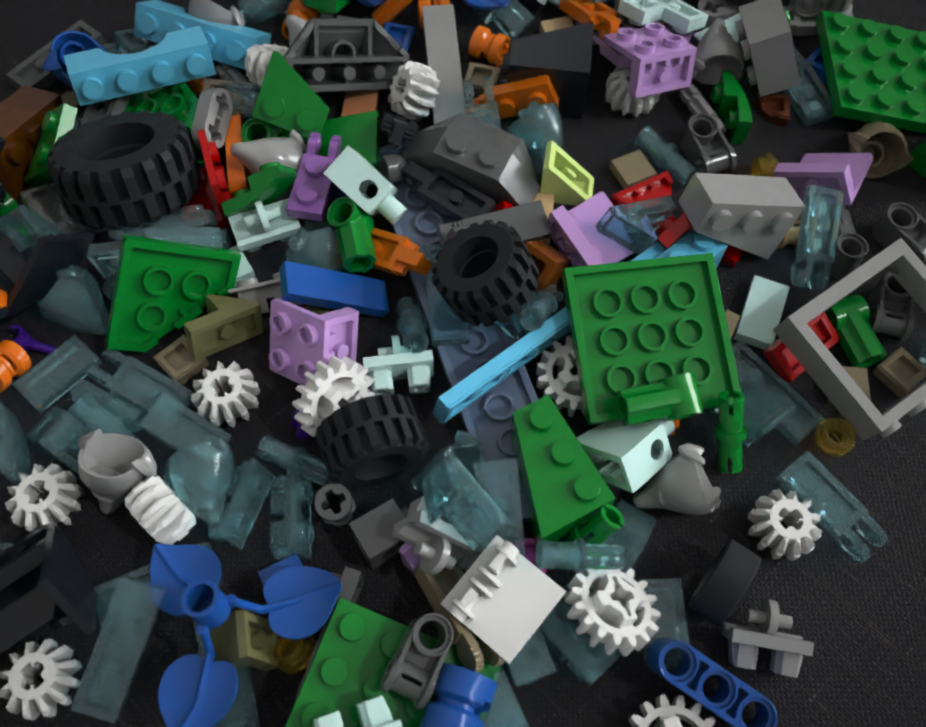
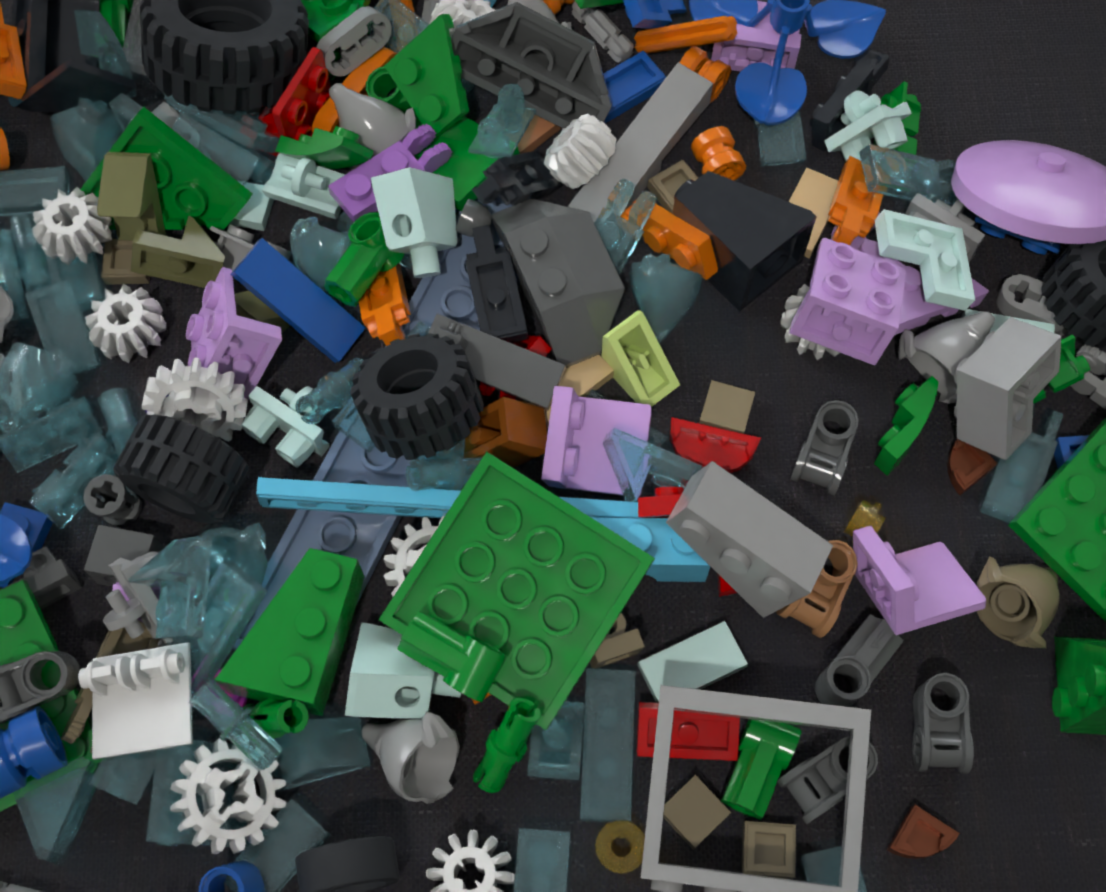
camera: 45 degrees right, 5 degrees up
dark purple hand [2,325,61,357] -> none
clear light blue pin [635,126,698,186] -> none
light grey axle [679,84,726,134] -> none
clear light blue hinge [790,185,844,291] -> none
none -> white gear [32,187,112,266]
none -> olive slope [97,152,166,241]
none -> clear light blue hinge [468,84,536,158]

